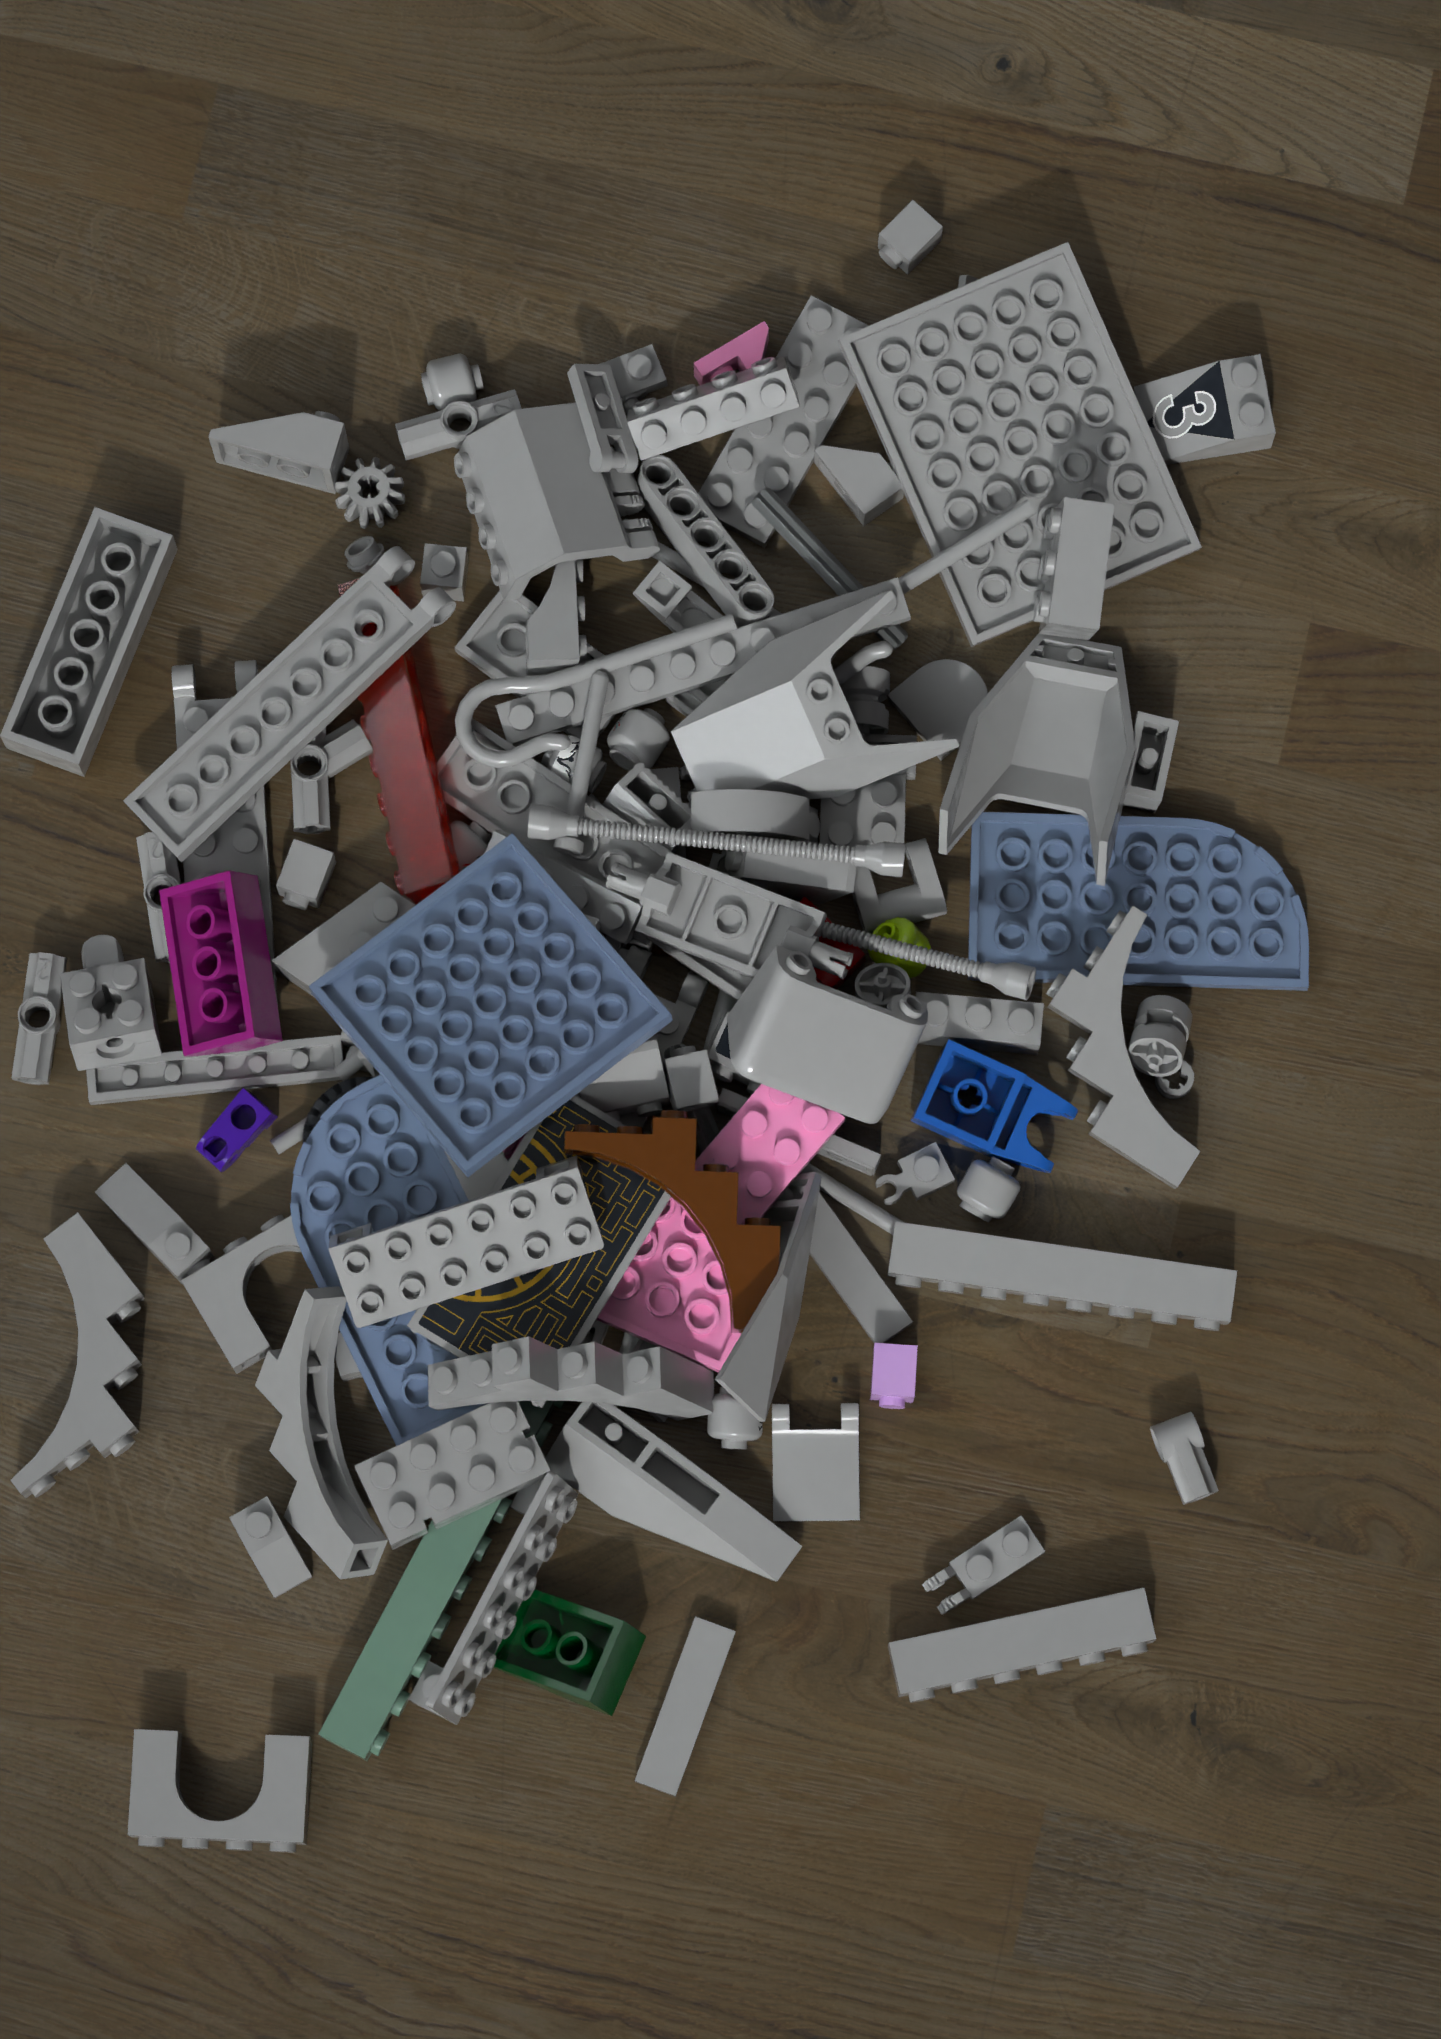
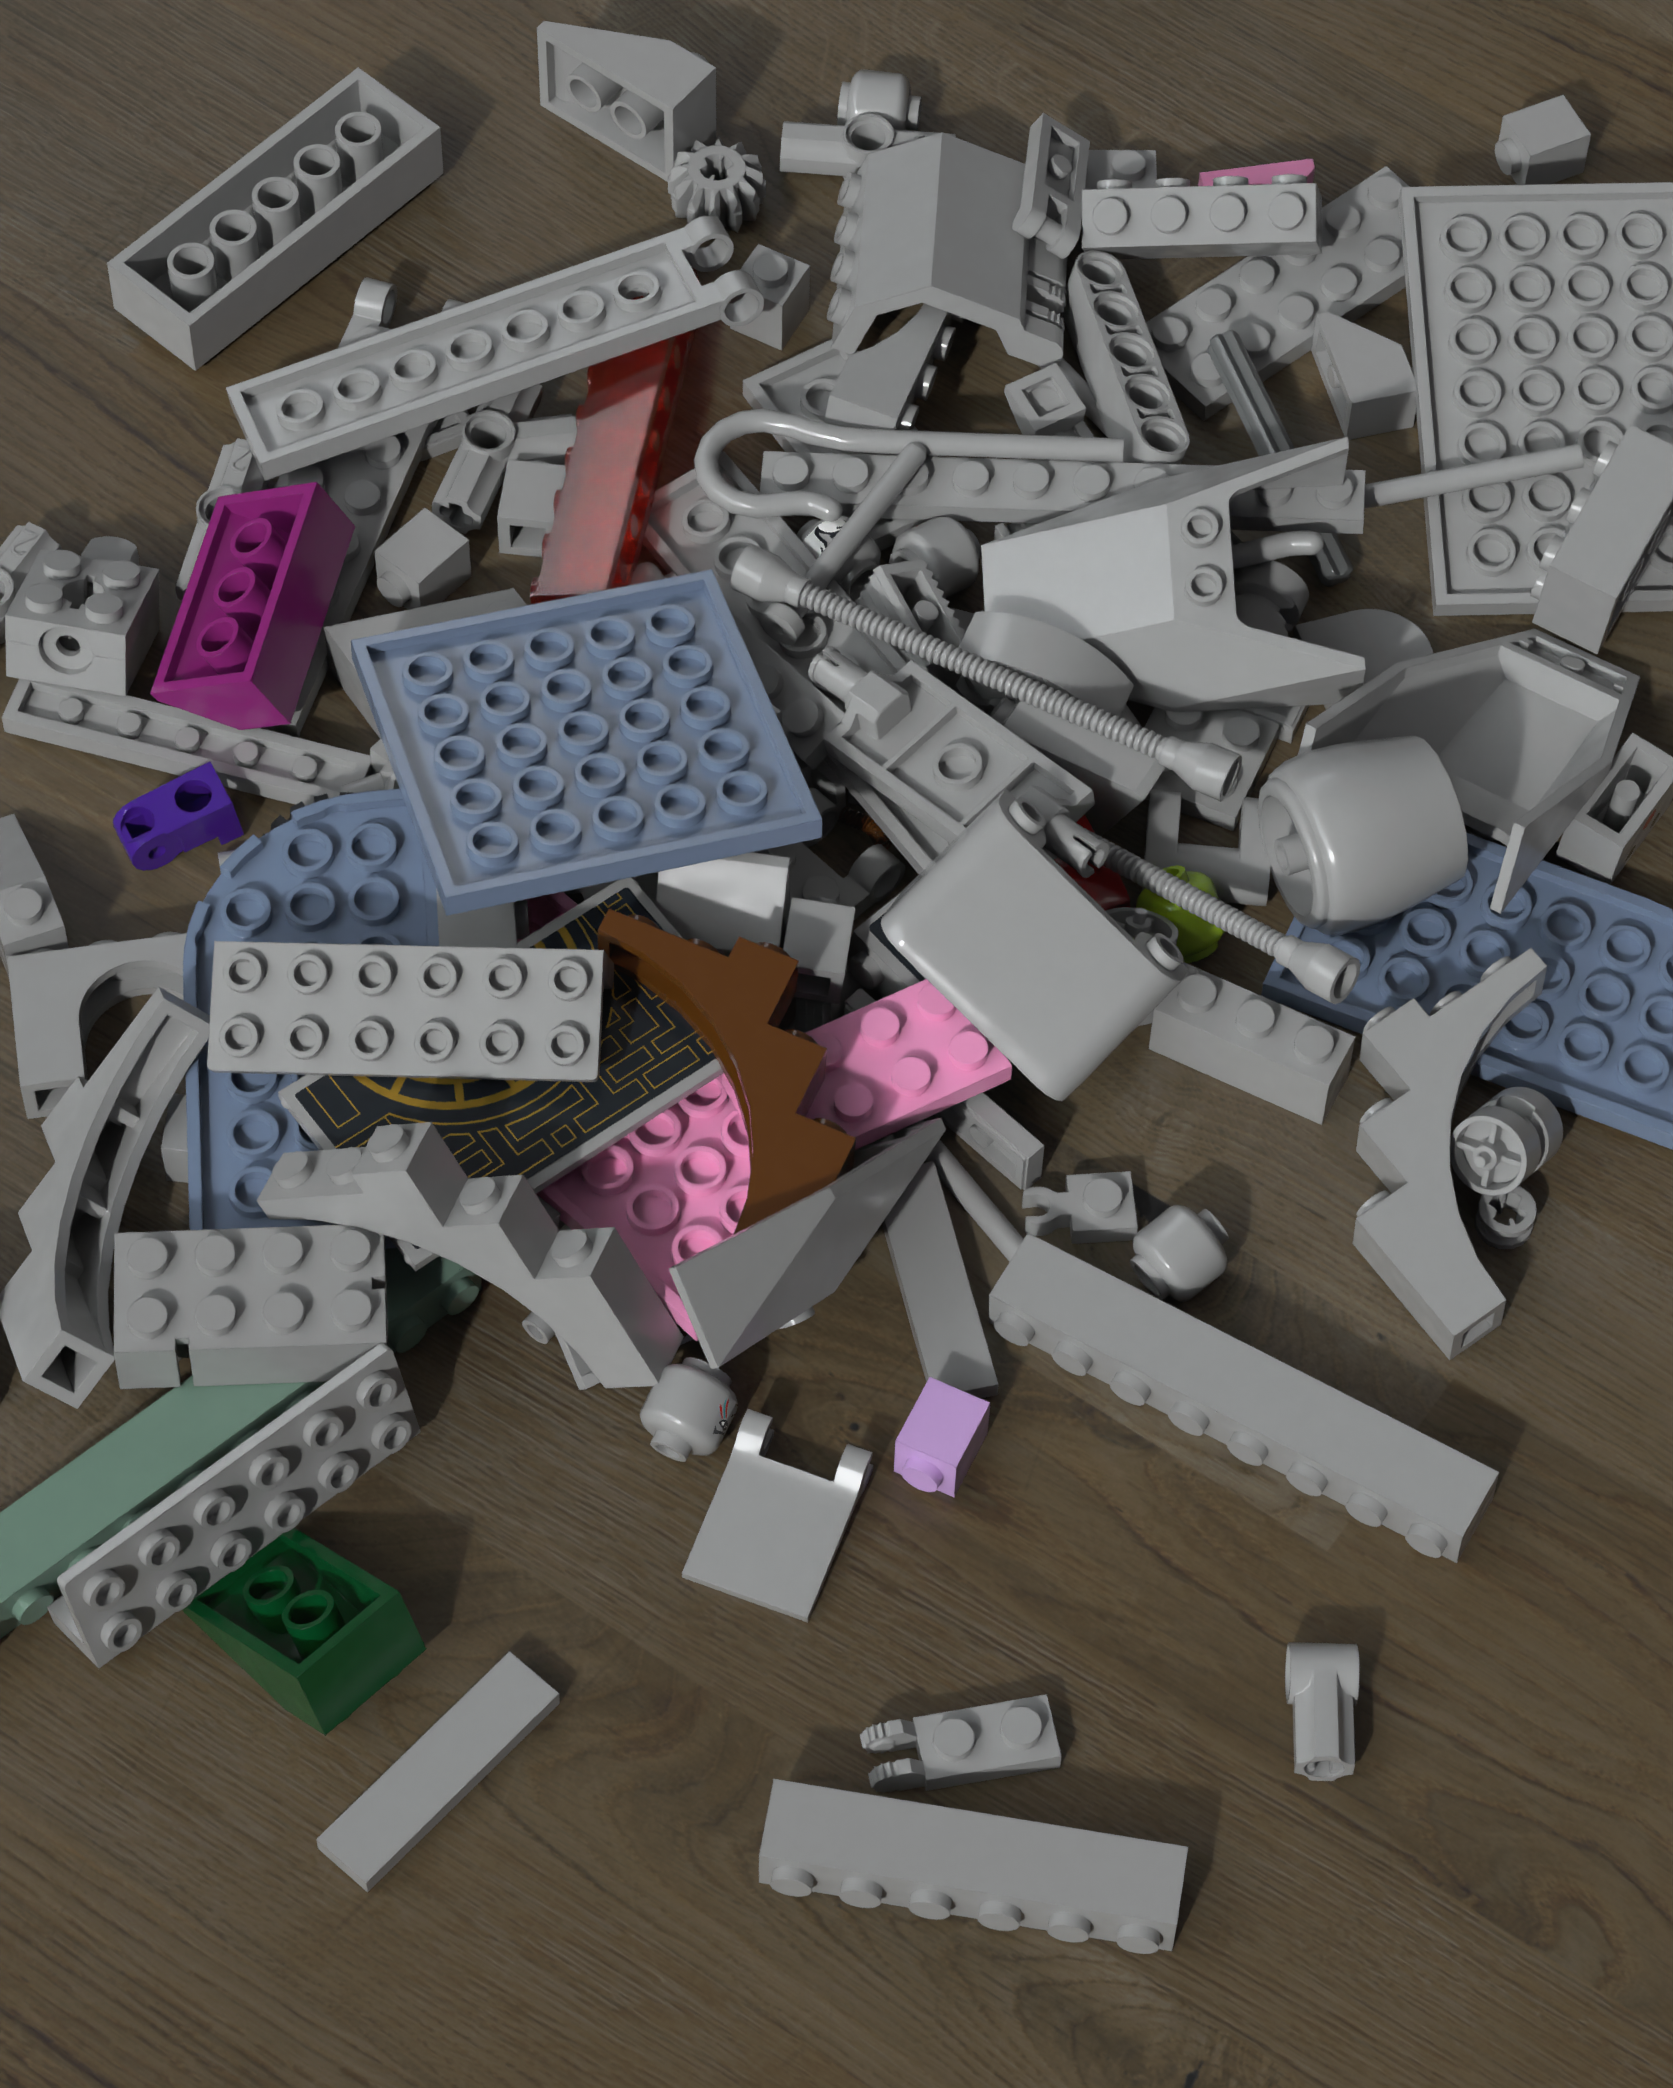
camera: 20 degrees right, 20 degrees down
light grey wedge [545,1402,802,1582] -> none
blue brick [910,1039,1078,1173] -> none
none -> light grey brick [497,459,569,559]
none -> light grey piece [1258,735,1468,936]

